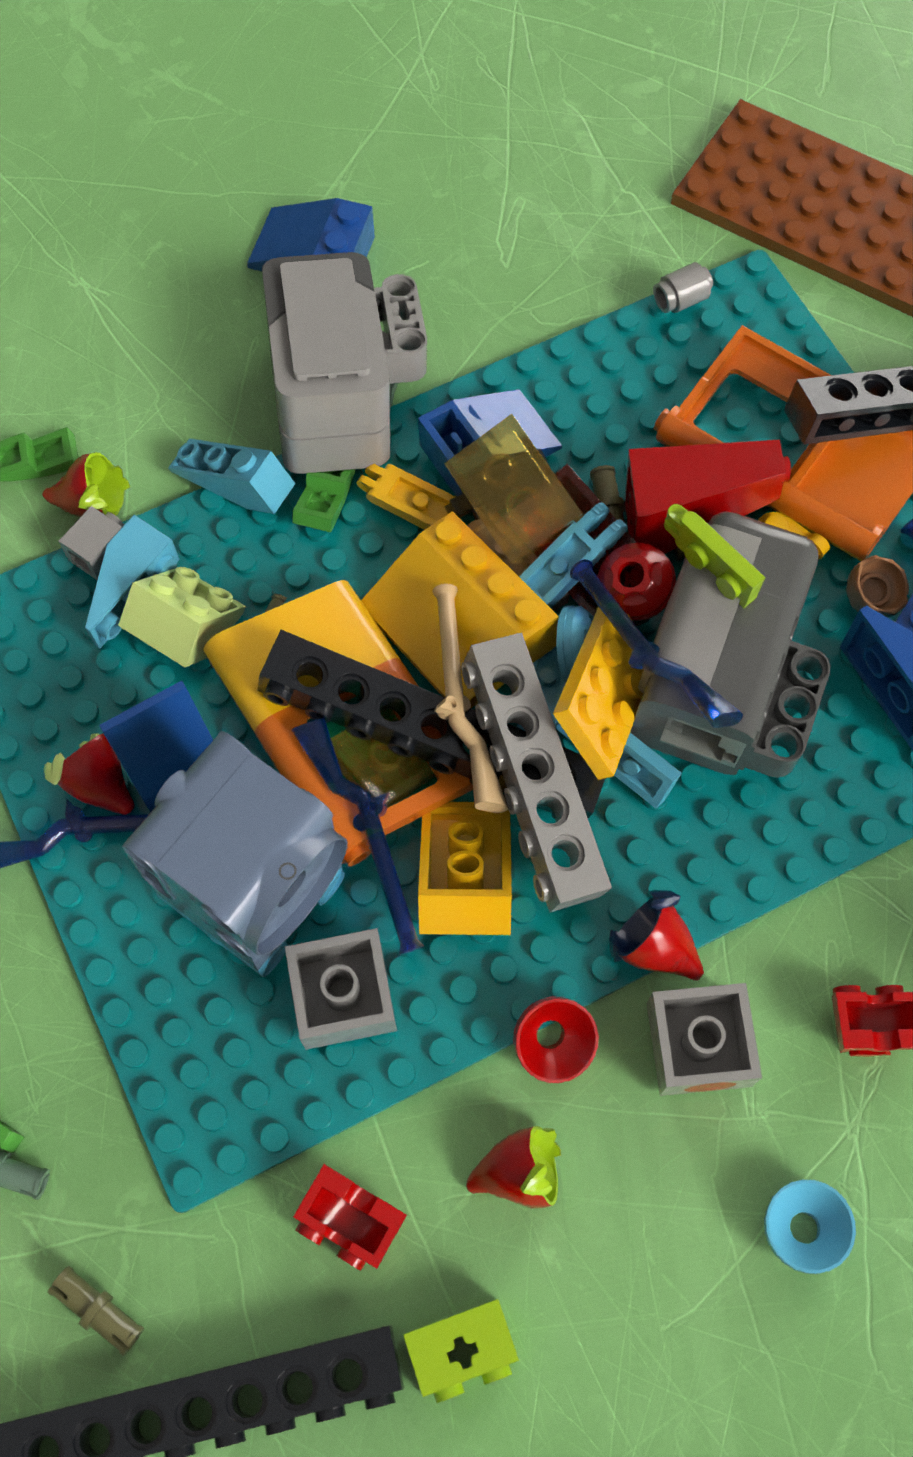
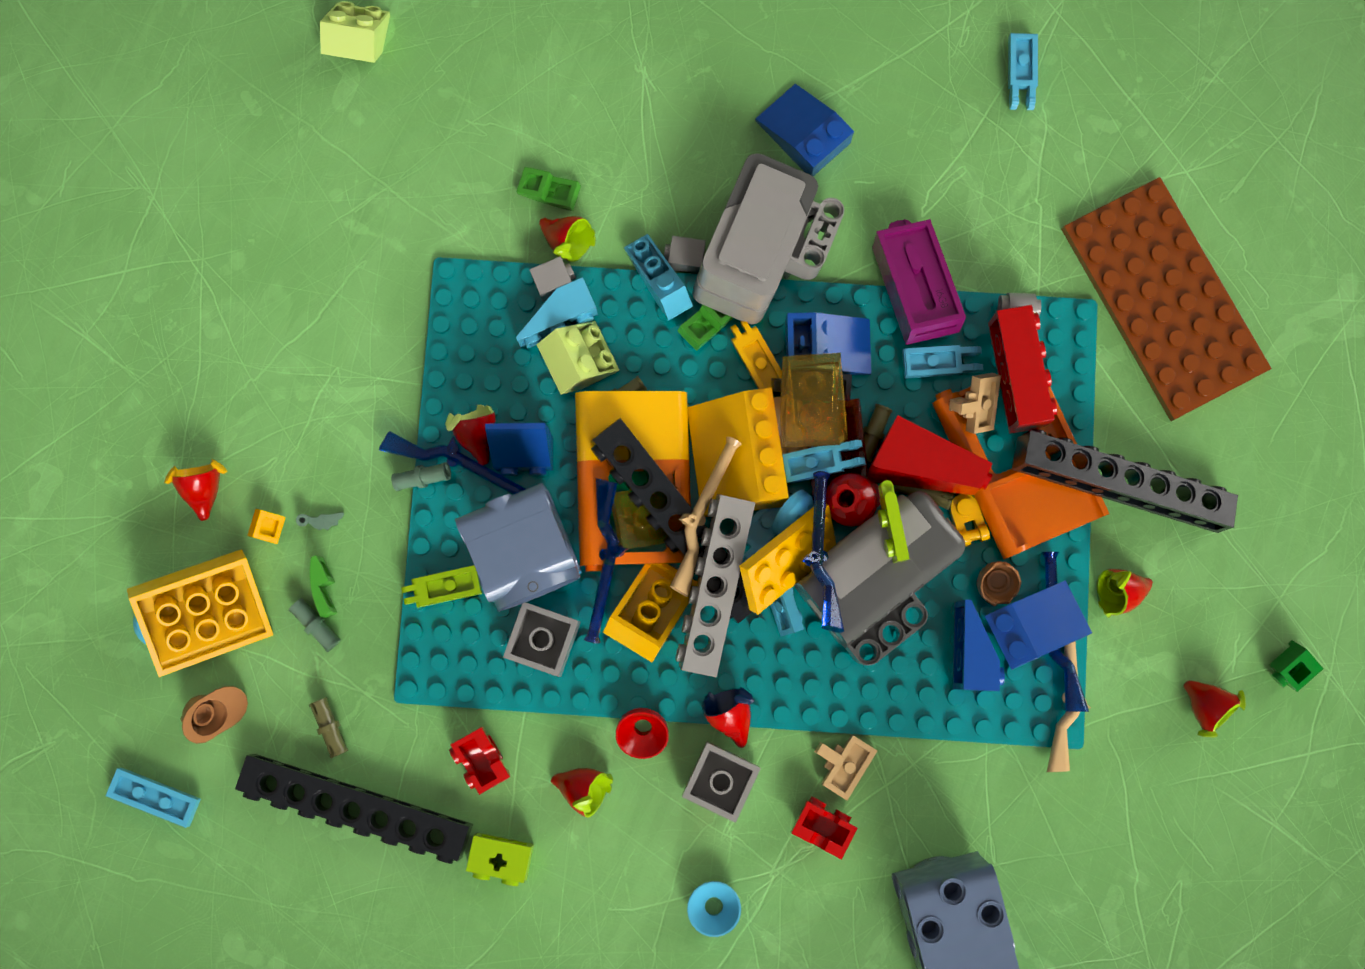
camera: 30 degrees right, 15 degrees up
none -> sand green pin [391,462,451,491]
none -> lime hinge [401,565,483,608]
none -> light grey brick [664,236,706,274]
none -> tan hinge [814,734,877,800]
none -> magenta piece [872,219,966,345]
none -> medium azure hinge [902,345,983,379]
none -> tan hinge [949,373,1001,434]
none -> red brick [988,305,1057,434]
none -> medium azure hinge [1008,33,1038,110]

